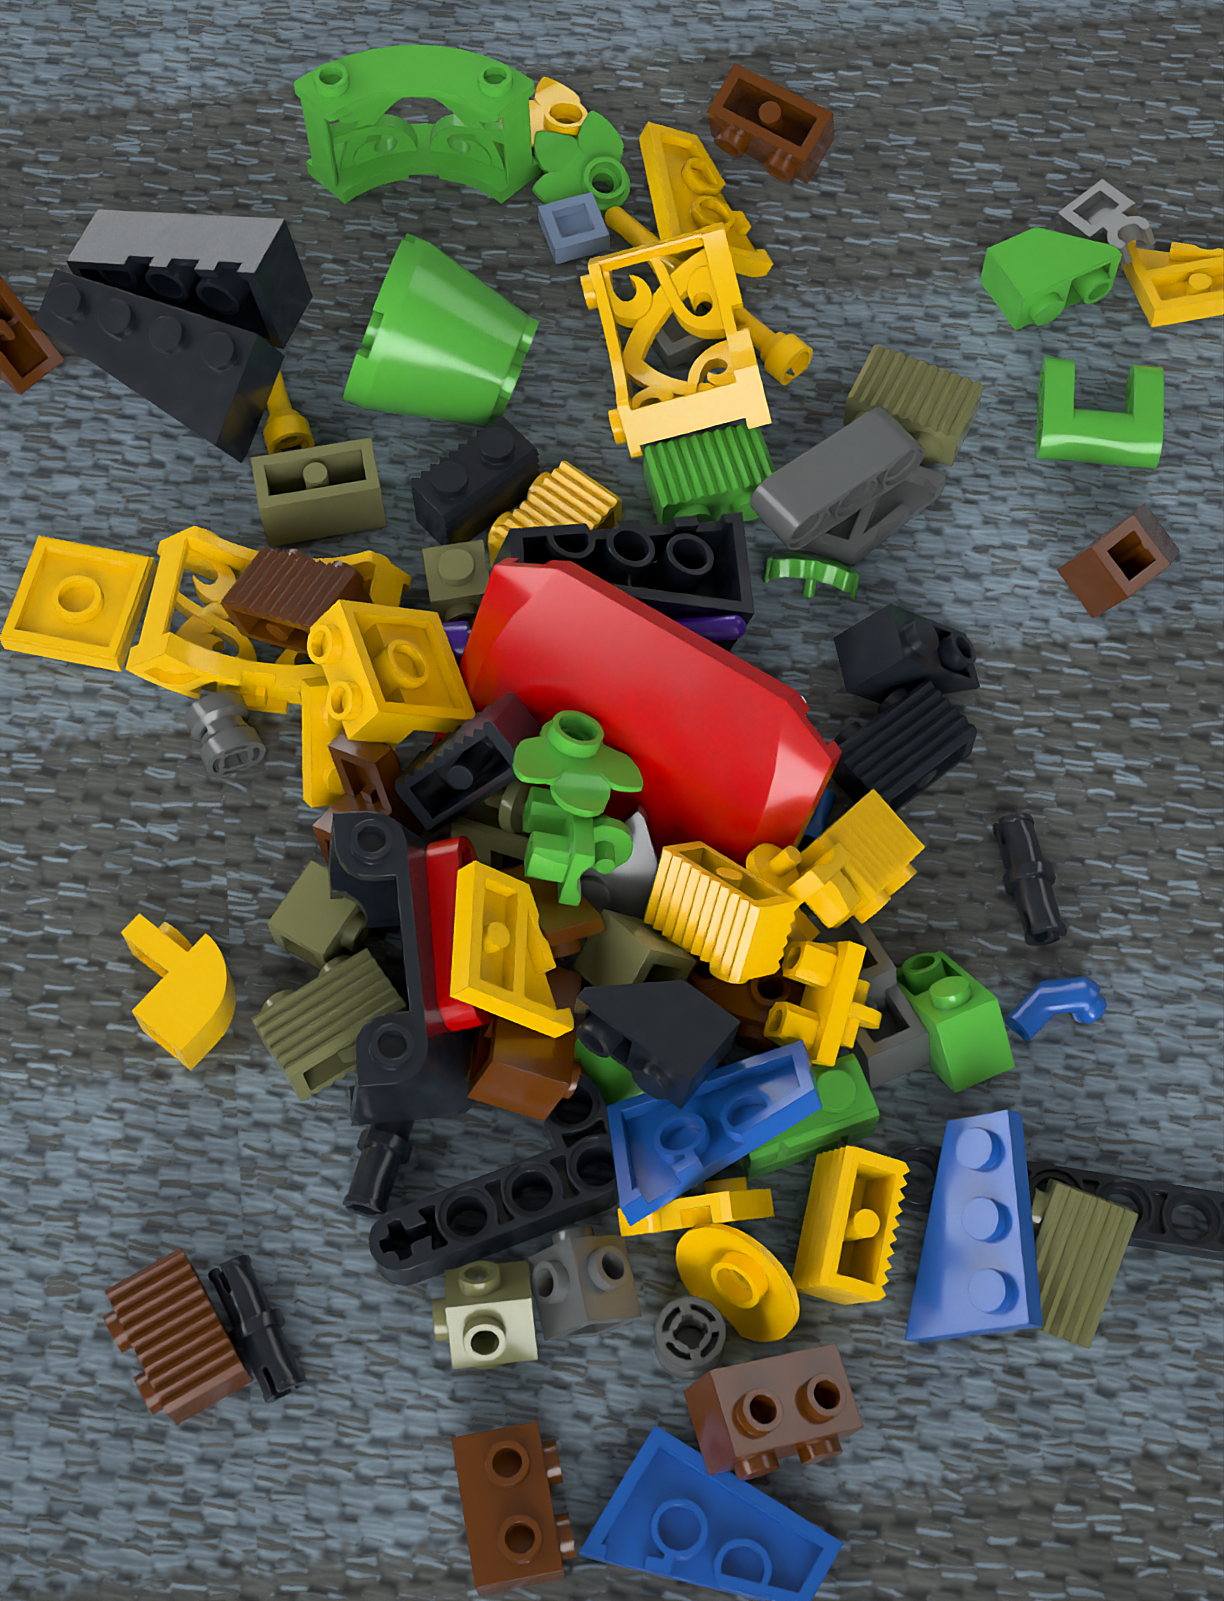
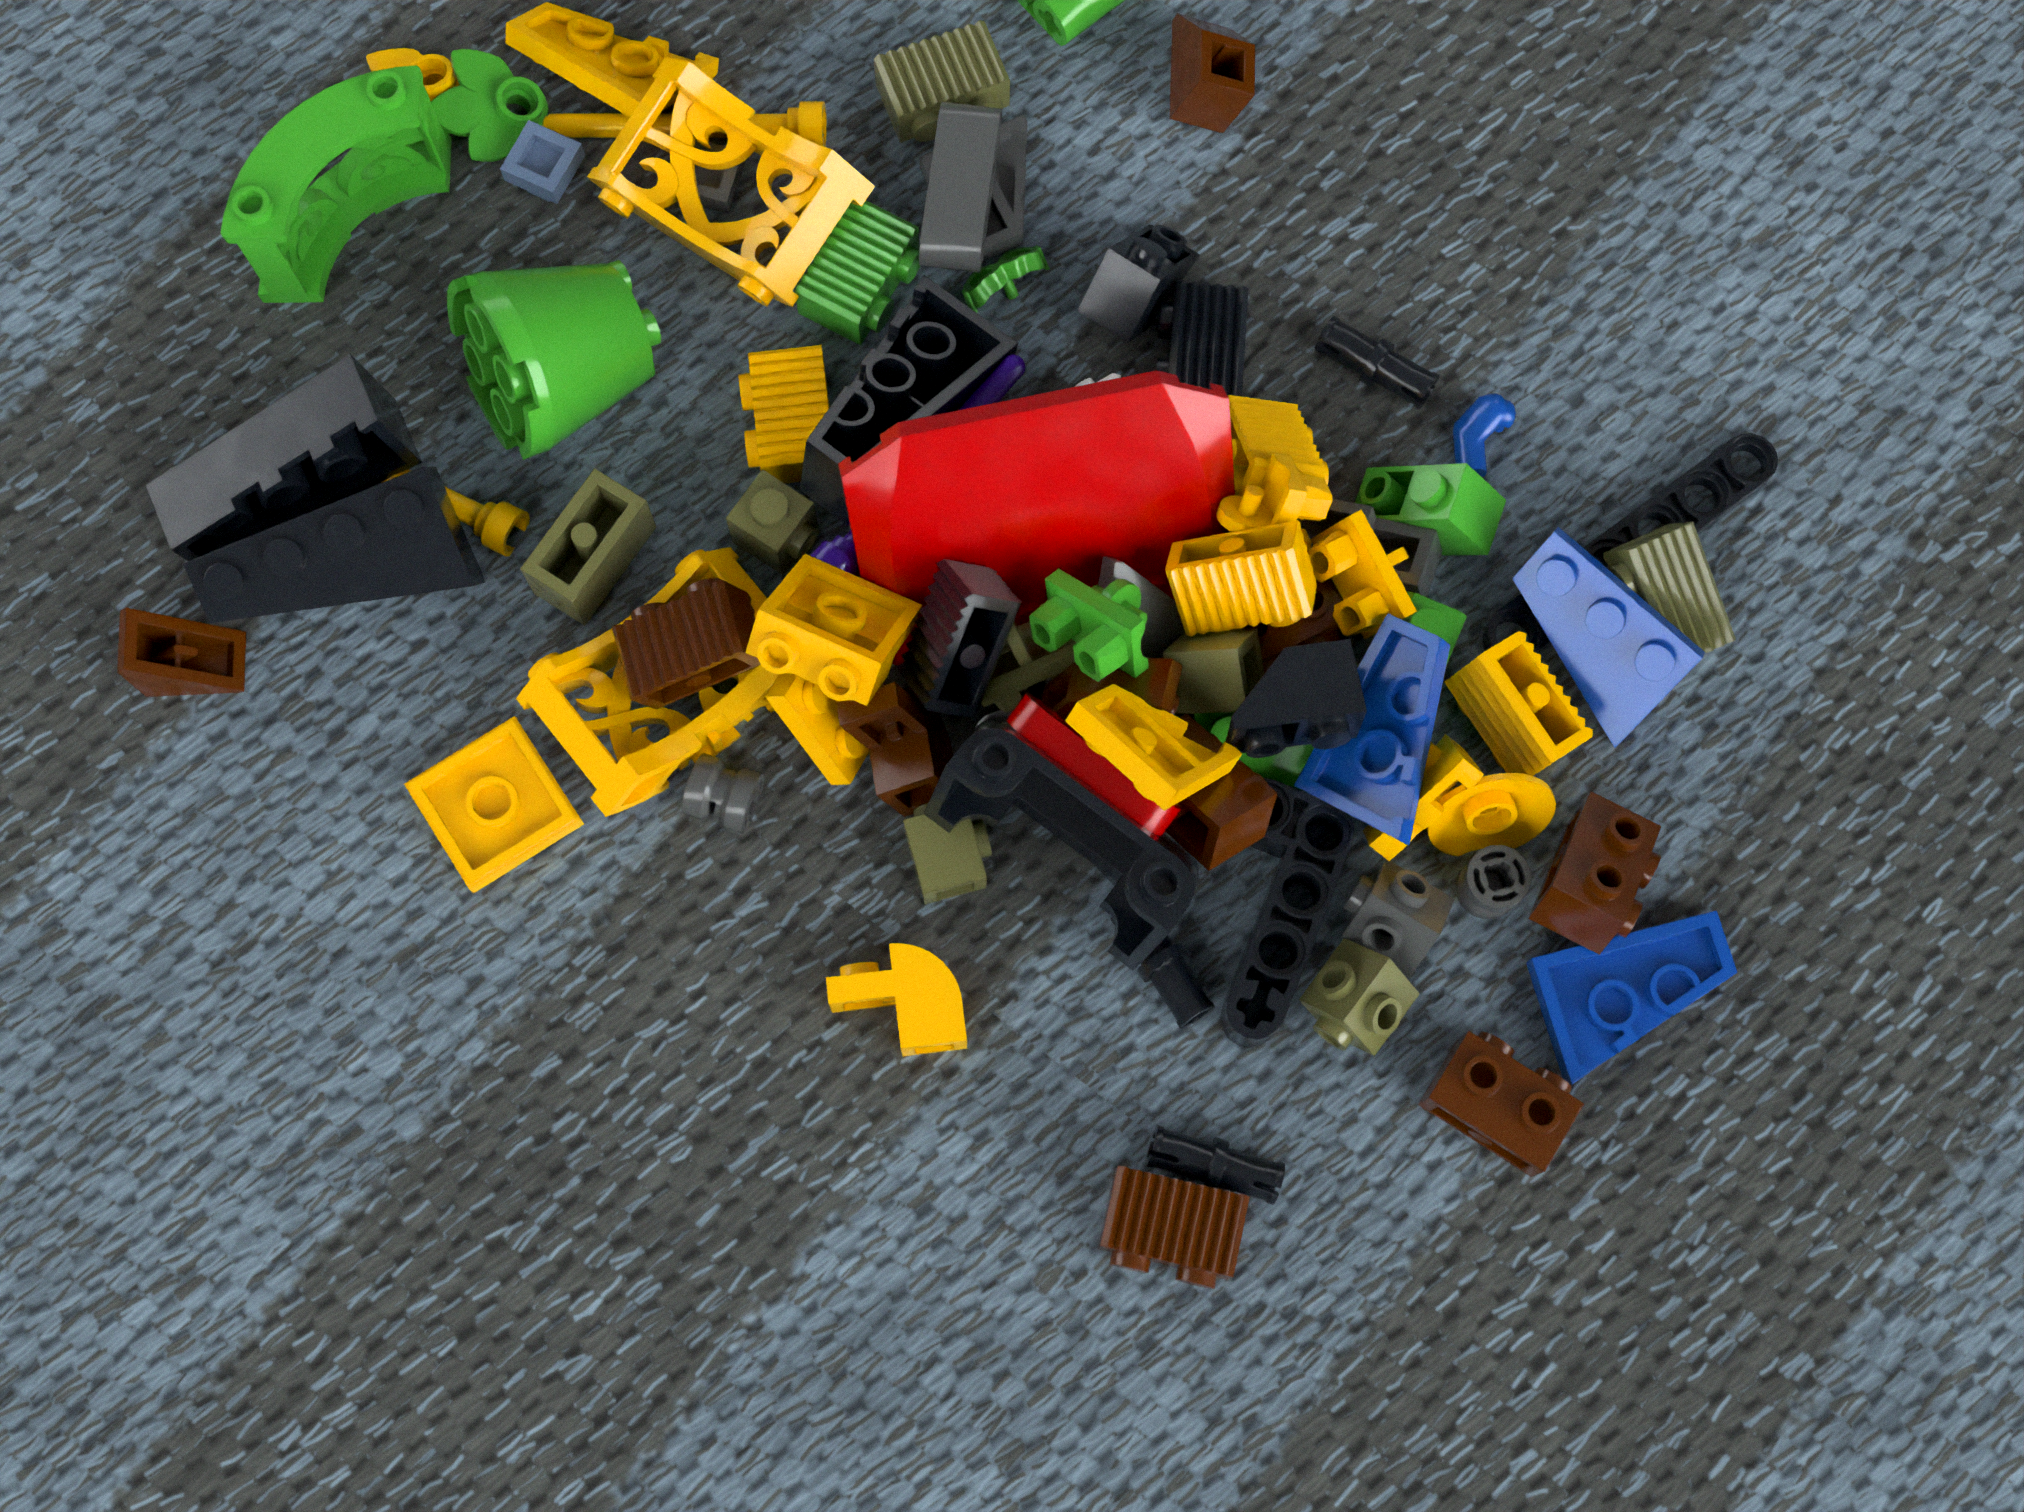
camera: 50 degrees left, 10 degrees up
olive brick [251,948,408,1101] -> none
black brick [411,417,540,546] -> none
bright green plate [512,710,643,818] -> none

